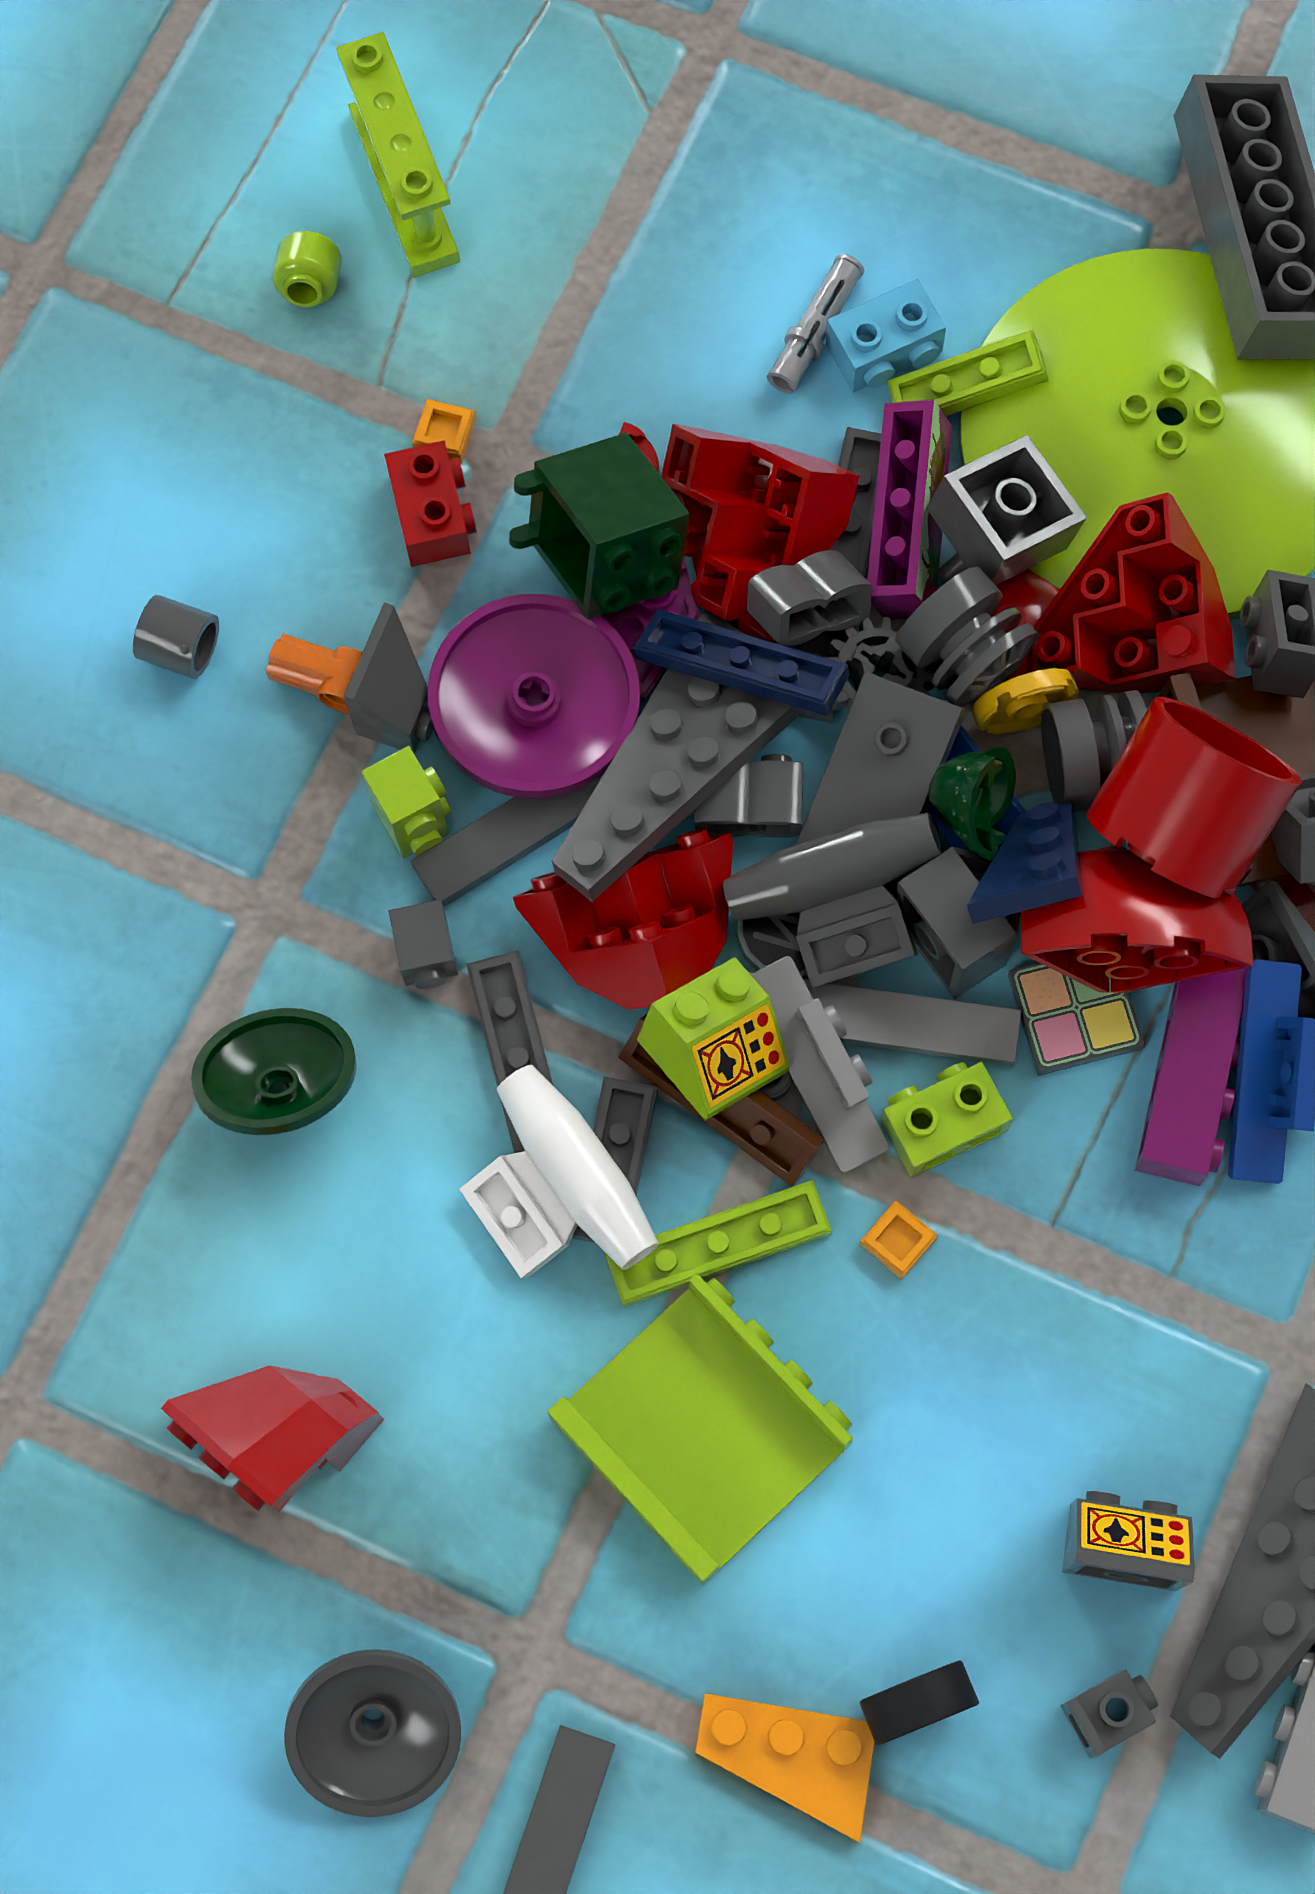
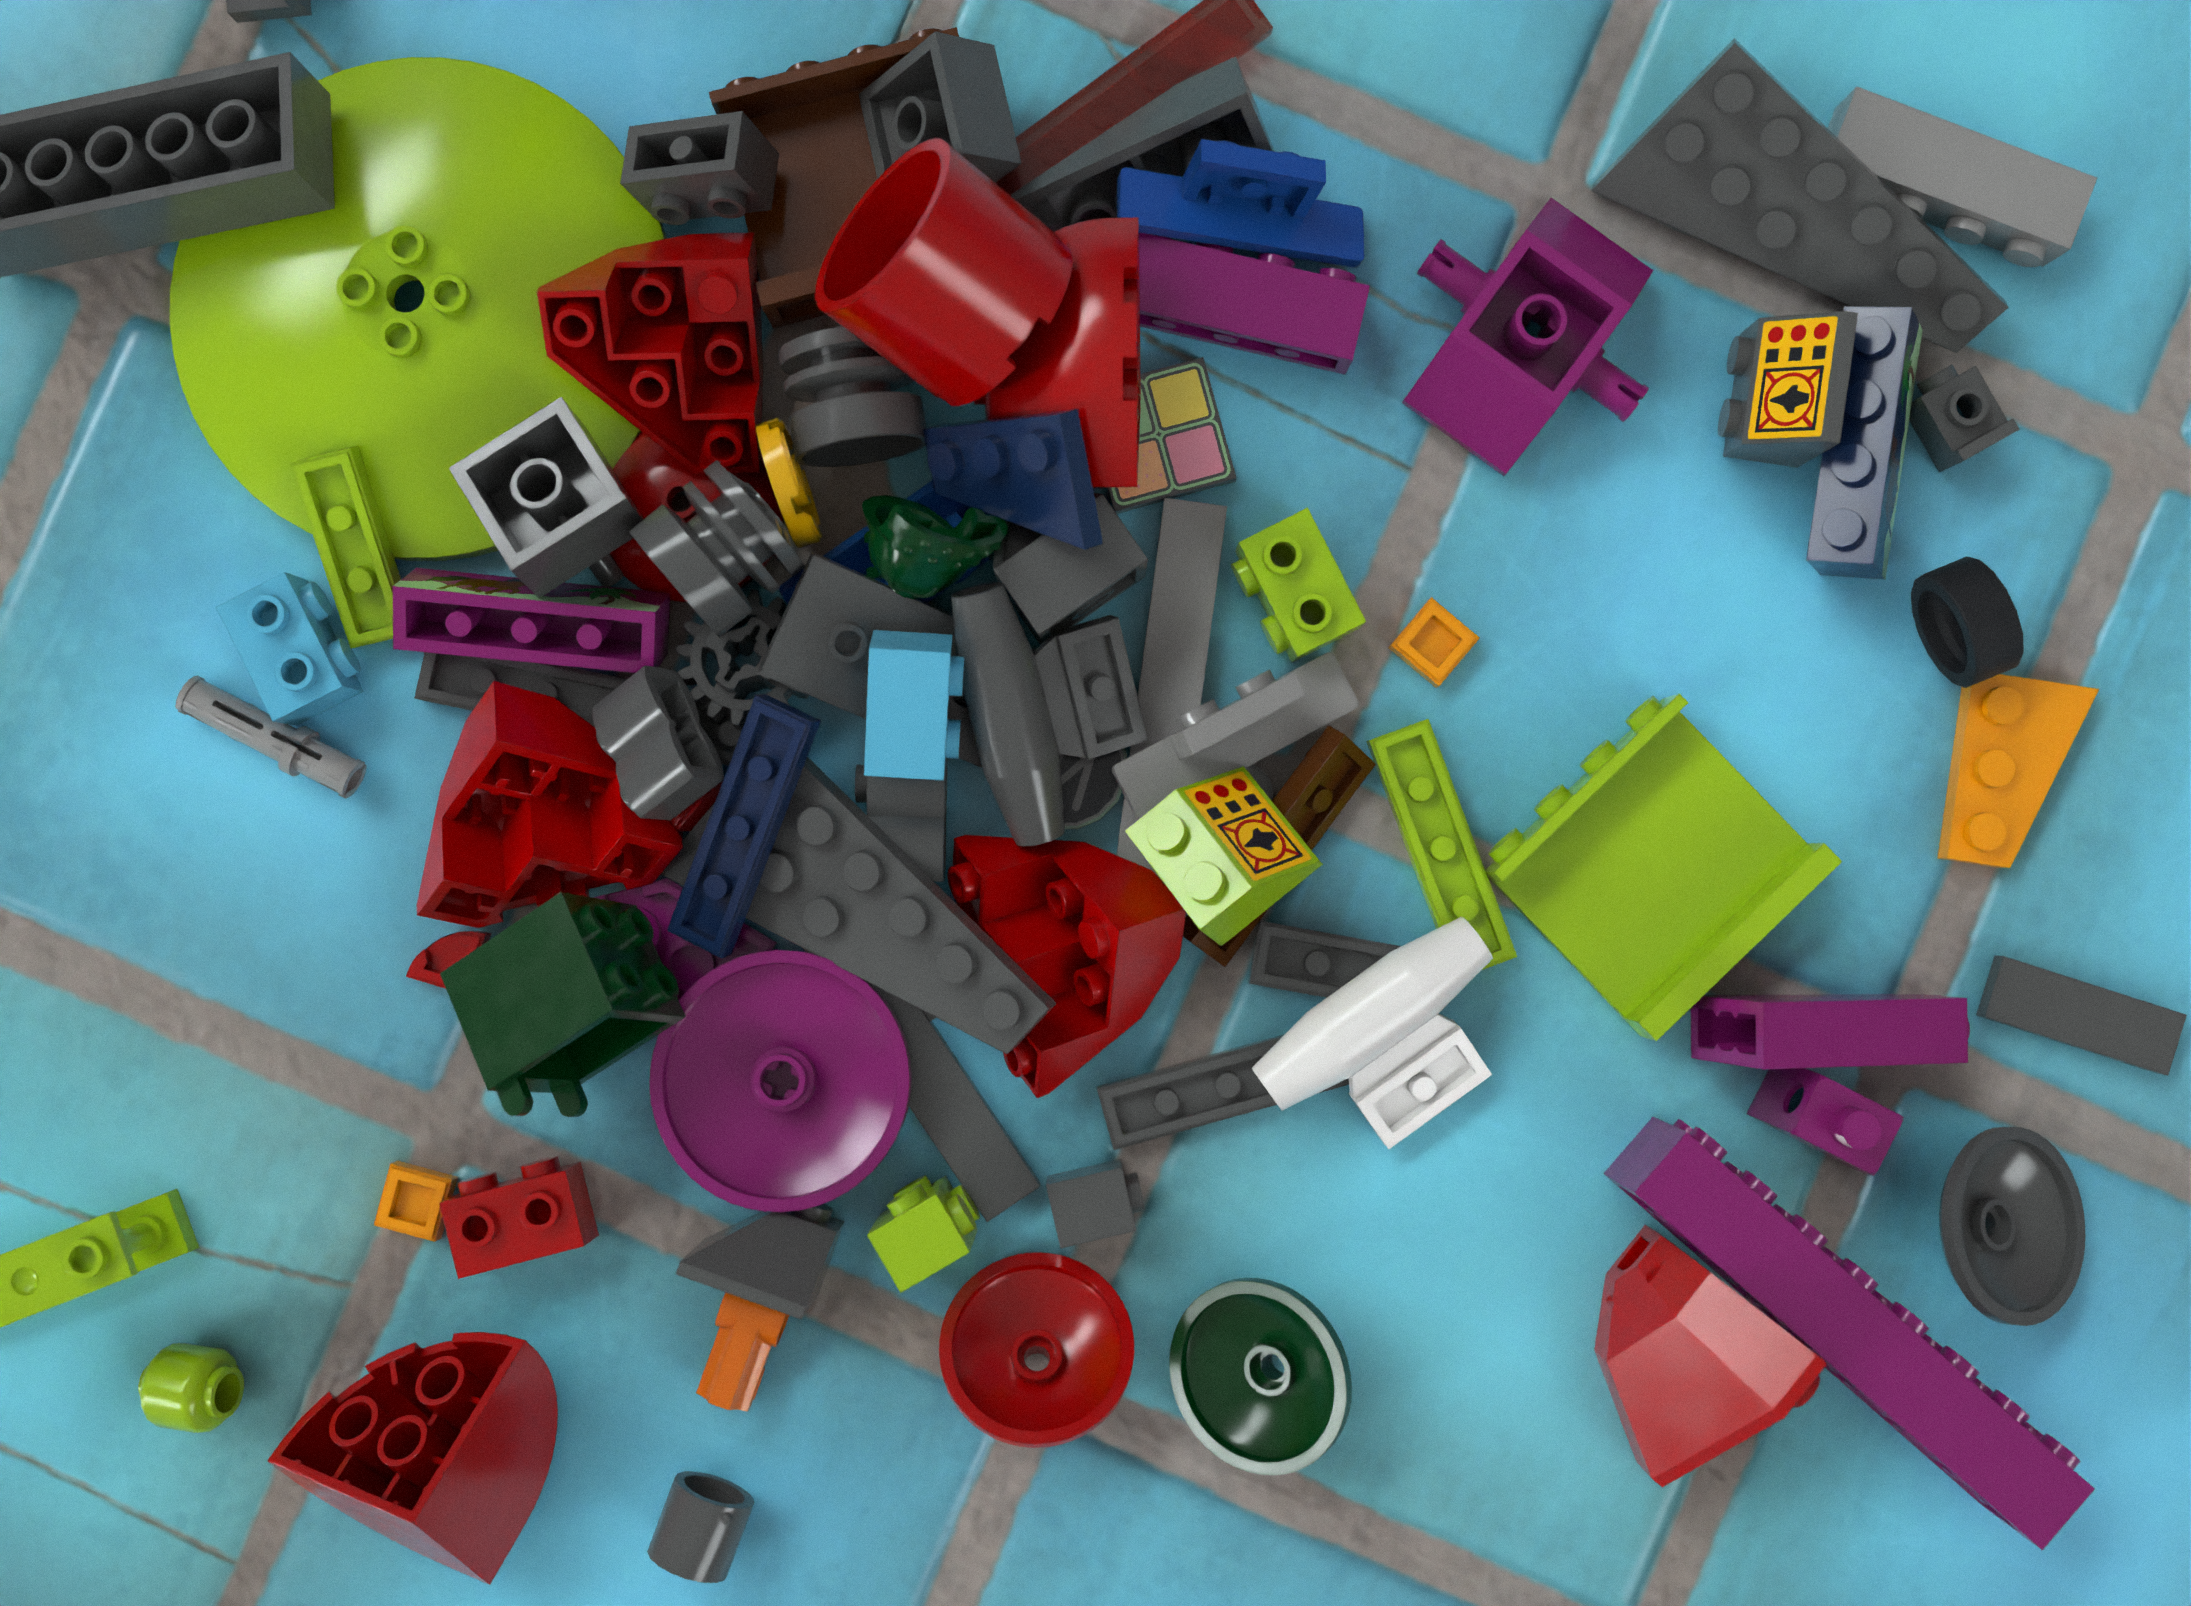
camera: 90 degrees left, 15 degrees up
none -> red brick [267,1332,558,1585]
none -> medium azure brick [864,630,964,780]
none -> red dish [939,1252,1135,1448]
none -> magenta slope [1402,197,1654,476]
none -> magenta brick [1603,1117,2095,1550]
none -> magenta slope [1691,994,1970,1069]
none -> magenta torso [1746,1068,1903,1176]
none -> brick [1806,306,1923,579]

